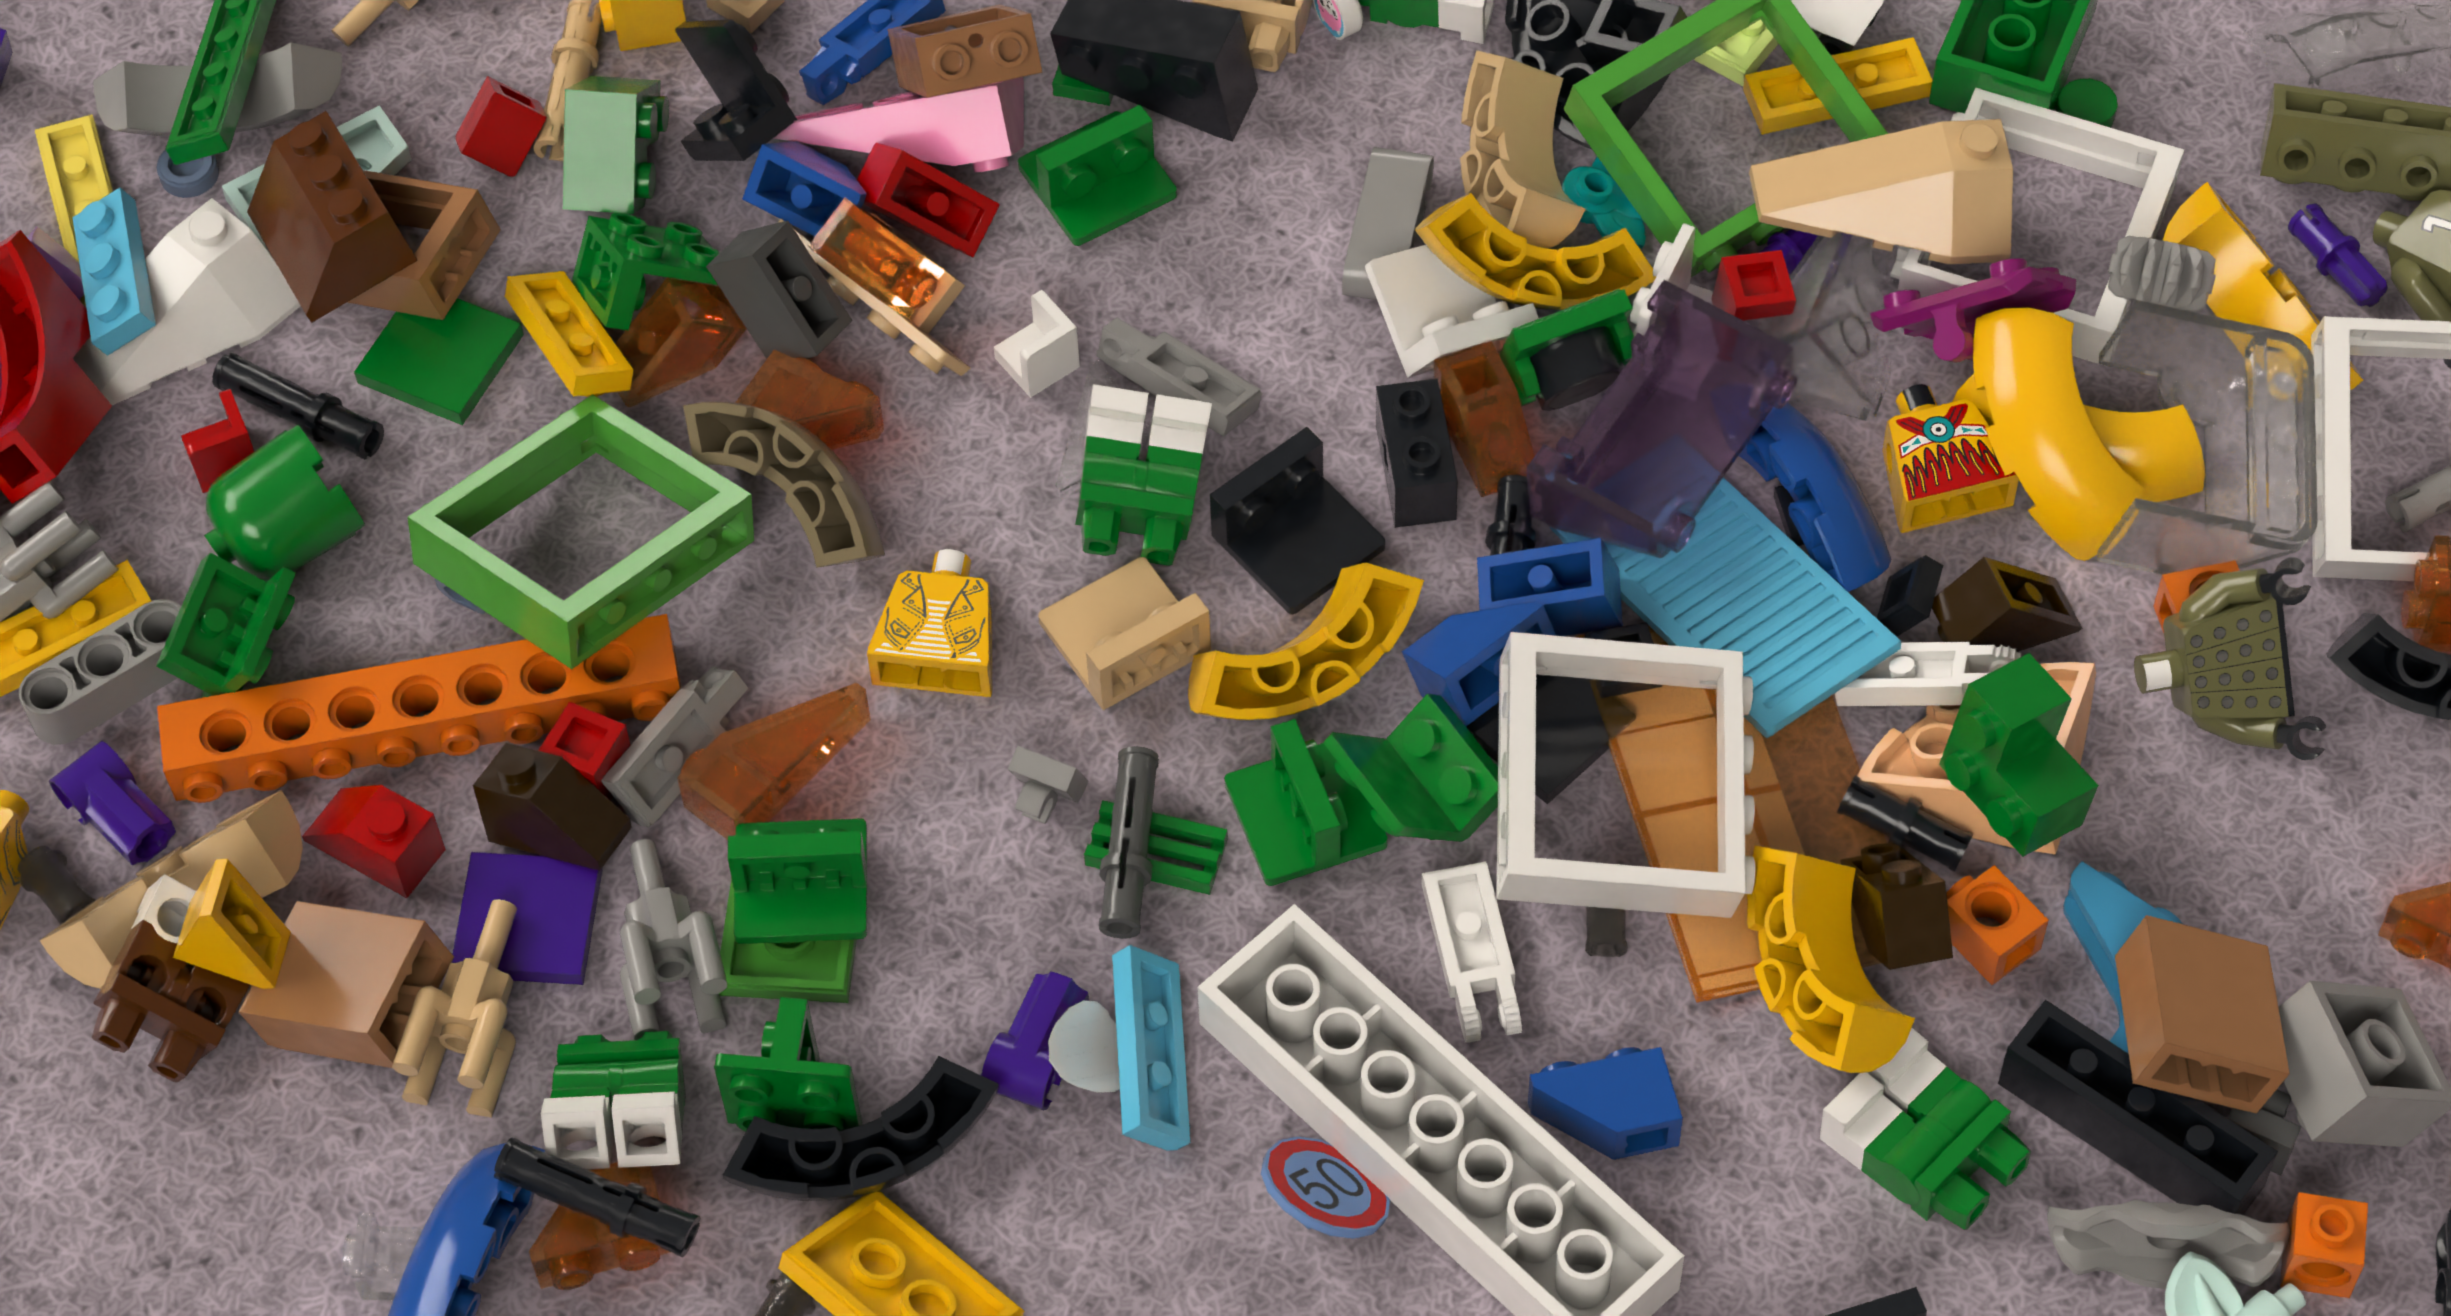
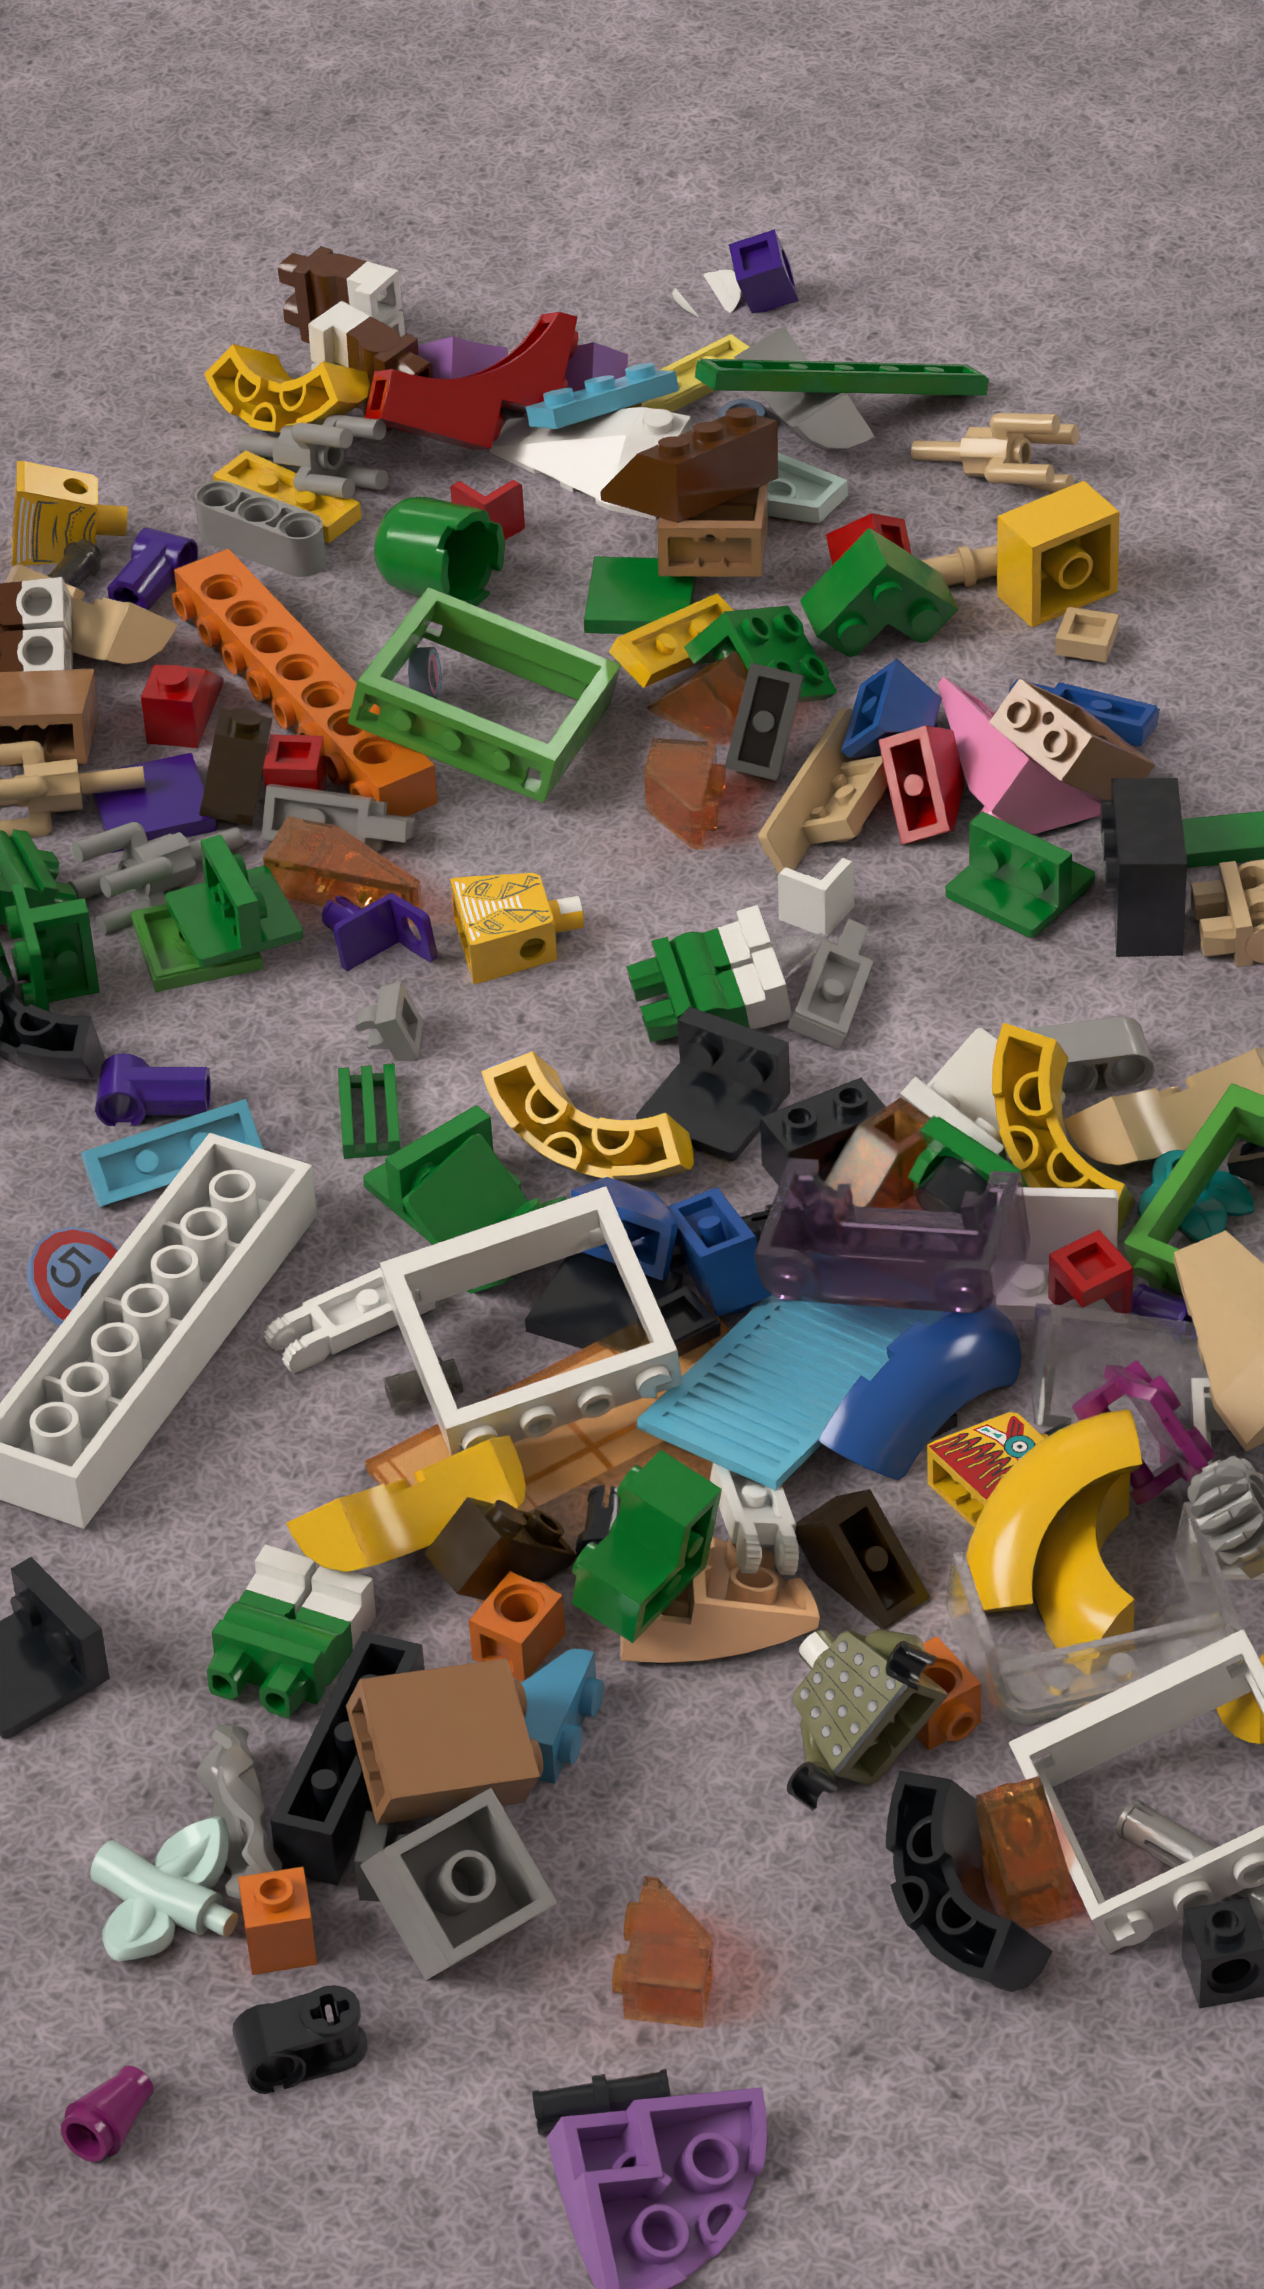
camera: 70 degrees right, 15 degrees down
green bracket [156,552,296,698] -> none
yellow slope [173,859,291,989] -> none
black pin [212,352,384,460] -> none
black bracket [675,19,797,161] -> none
dark tan brick [683,402,885,568] -> none
clear orange slope [808,198,946,319] -> none
tan bracket [1038,557,1211,711] -> none
white sticker [1048,1000,1120,1093] -> none
dark grey pin [1098,746,1159,939] -> none
blue slope [1528,1047,1683,1160] -> none
black tile [1877,555,1944,637] -> none
none -> dark purple bracket [322,892,438,971]

